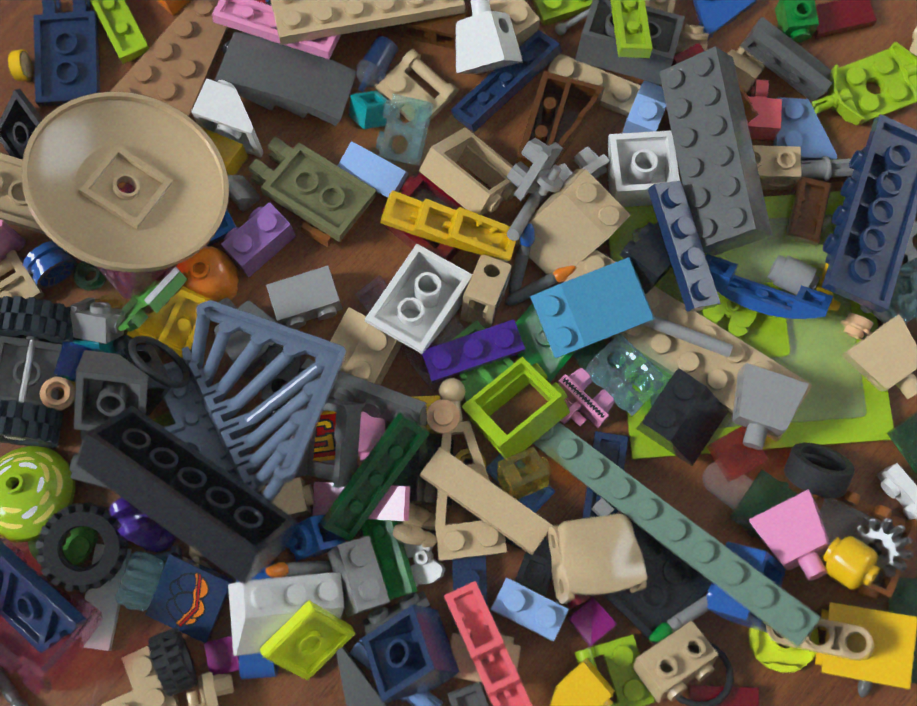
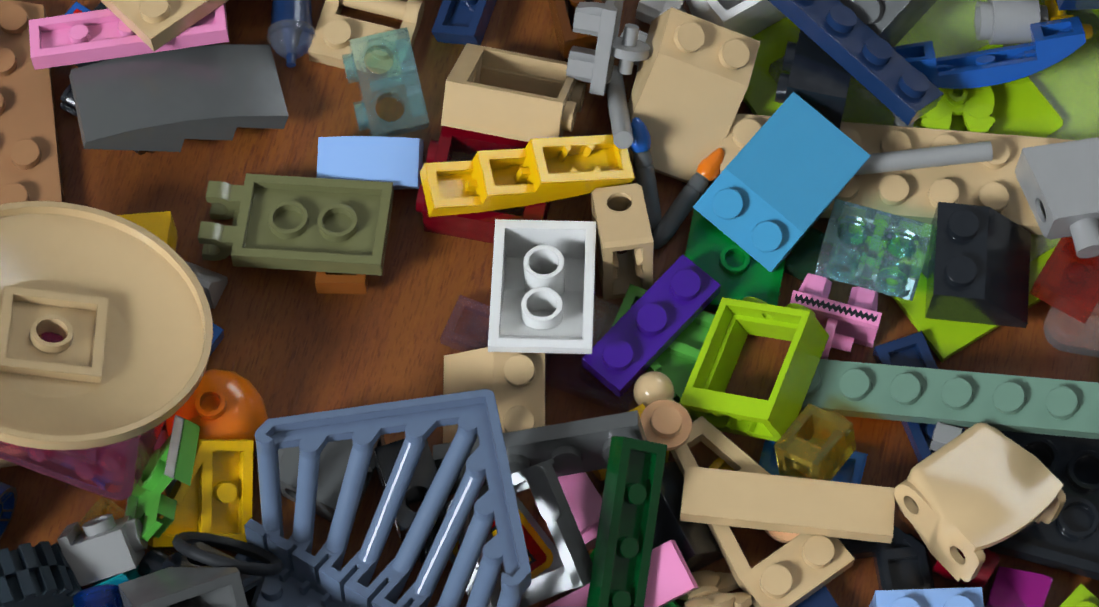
camera: 30 degrees left, 10 degrees down
clear green plate [74,261,107,291] -> none
white slope [191,78,264,157] -> none
medium lavender brick [221,202,296,278] -> none
light grey brick [266,266,343,329] -> none
teal slope [349,90,393,130] -> none

